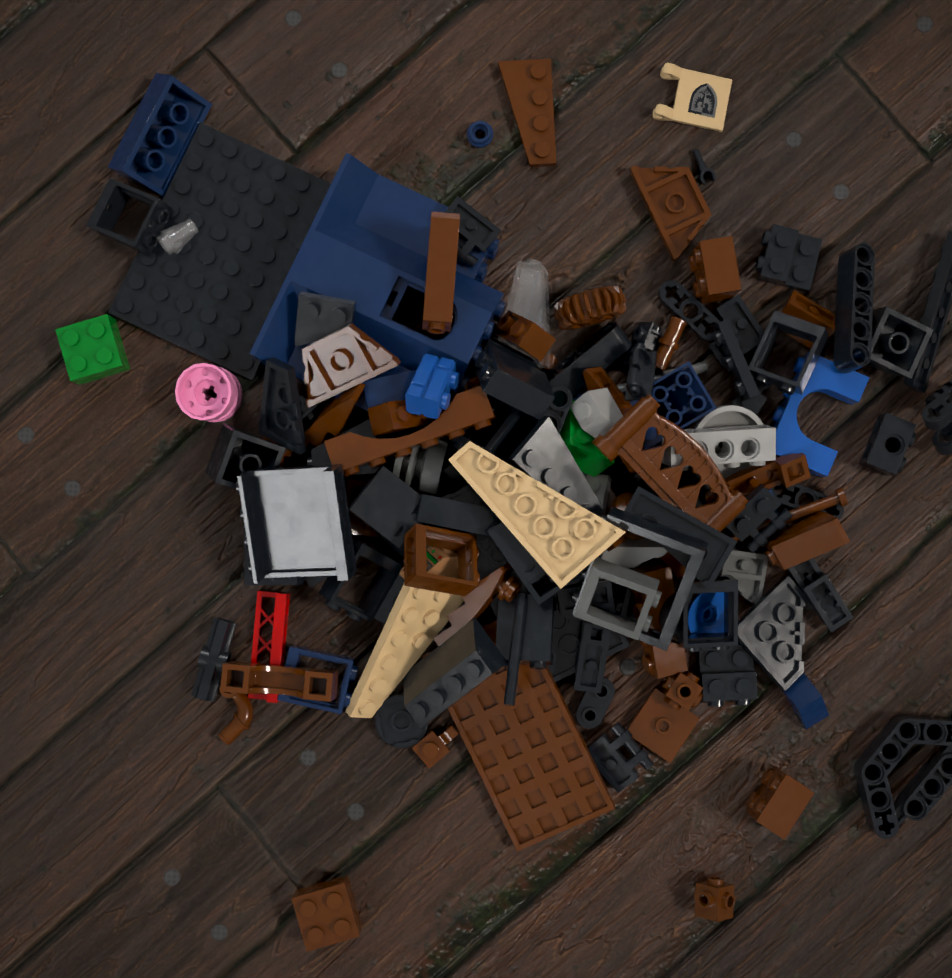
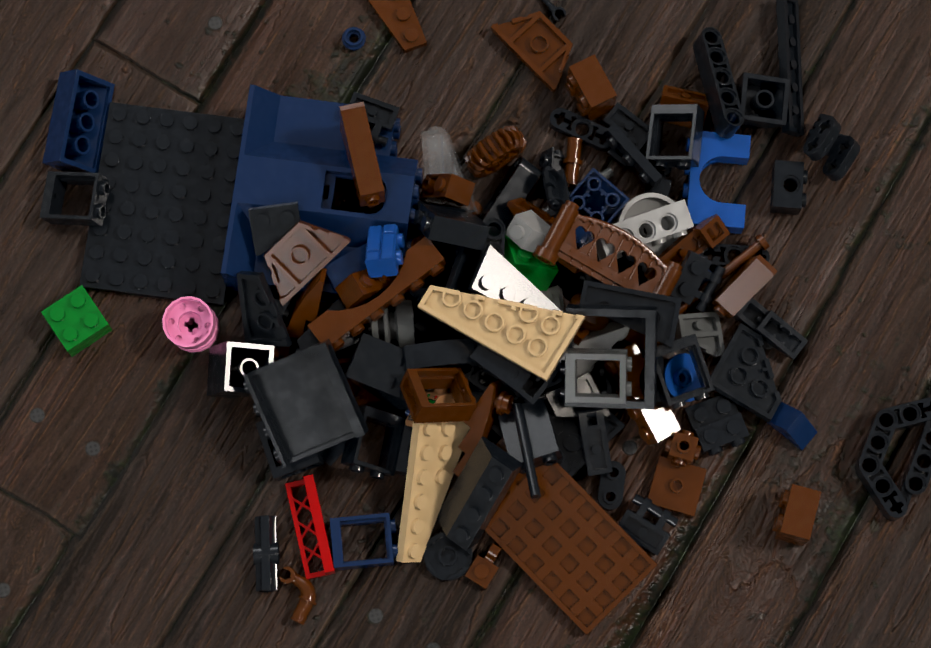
camera: 20 degrees left, 10 degrees down
clear cone [157,218,199,256] -> none
reddish brown arch [220,661,339,702] -> none
reddish brown brick [694,876,735,922] -> none
black plate [754,224,822,292] -> none

